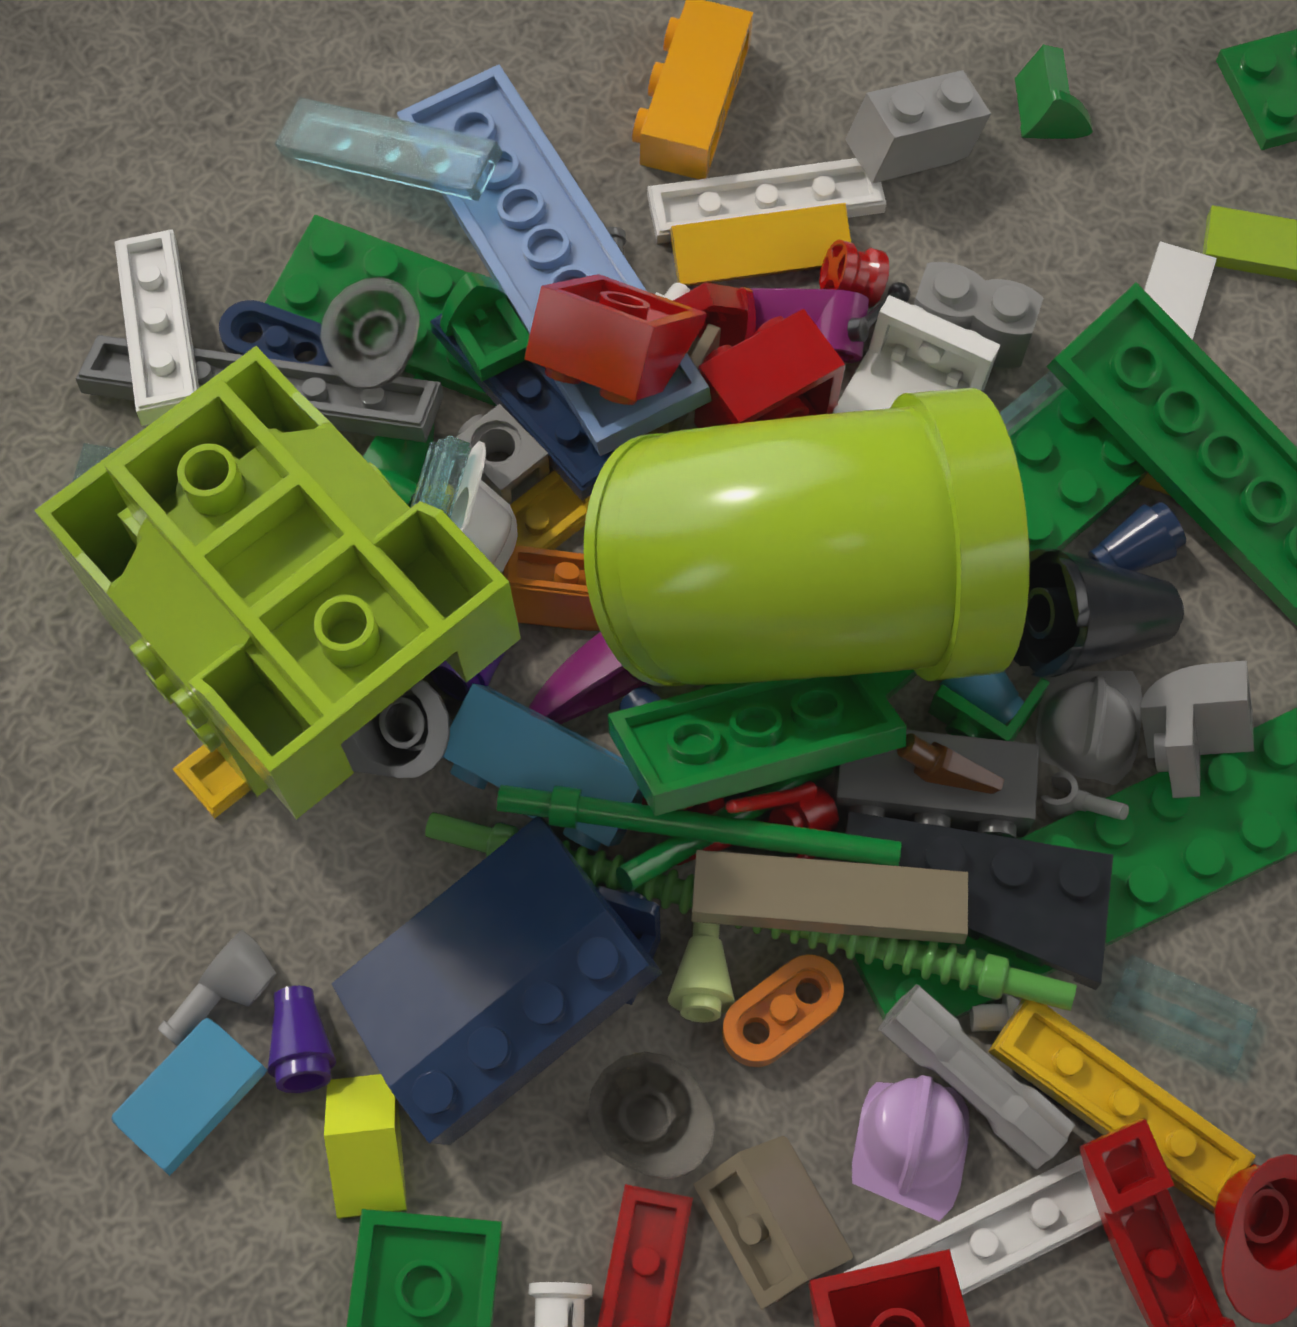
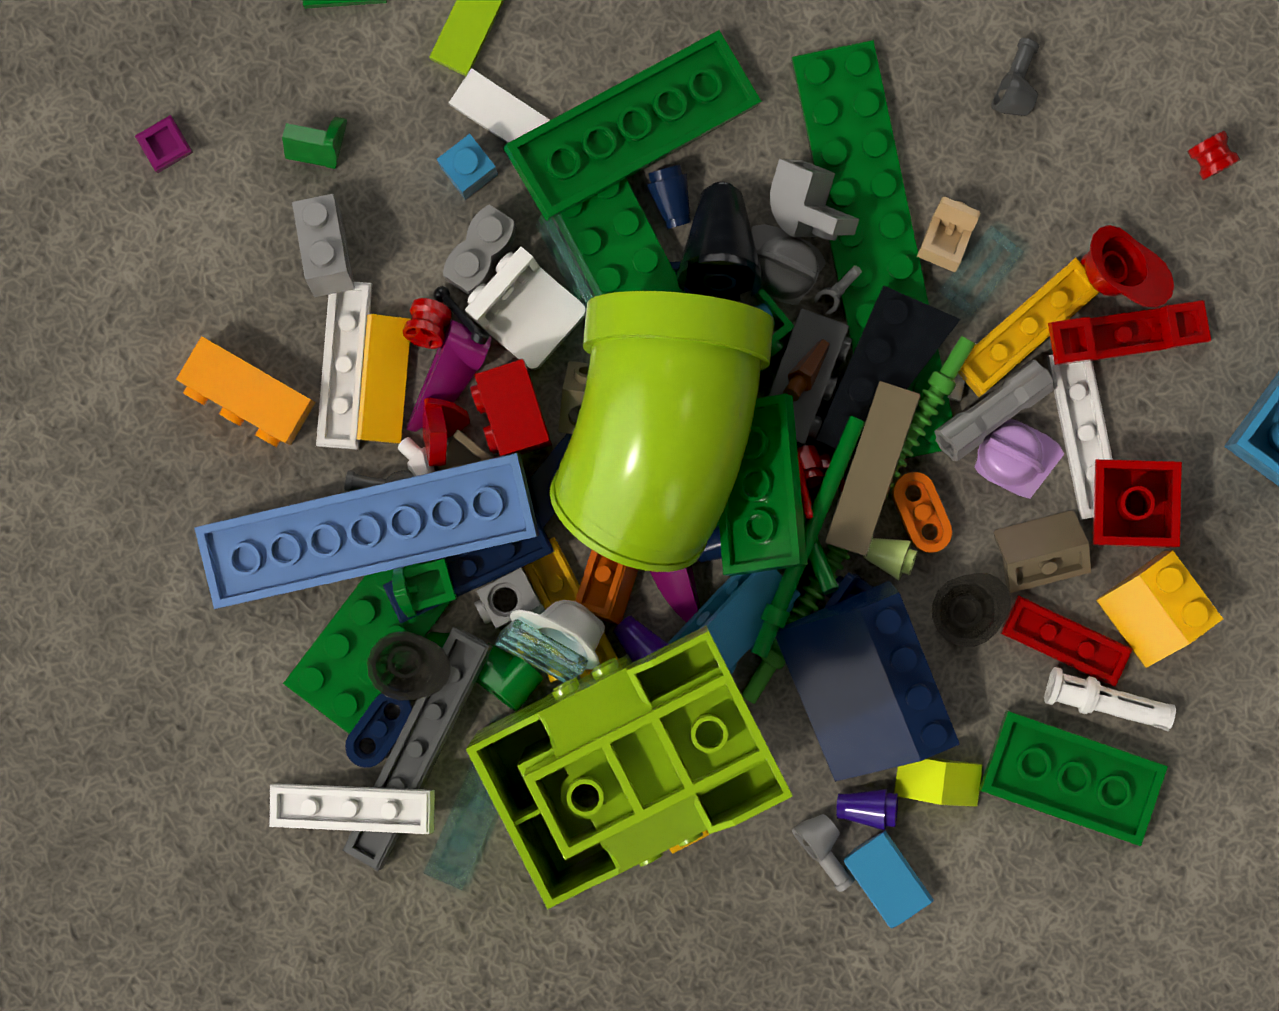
camera: 75 degrees left, 20 degrees up
clear light blue tile [275,98,503,201] -> none
red slope [524,274,707,405] -> none
none -> dark azure brick [436,134,498,200]
none -> tan bracket [917,197,981,272]

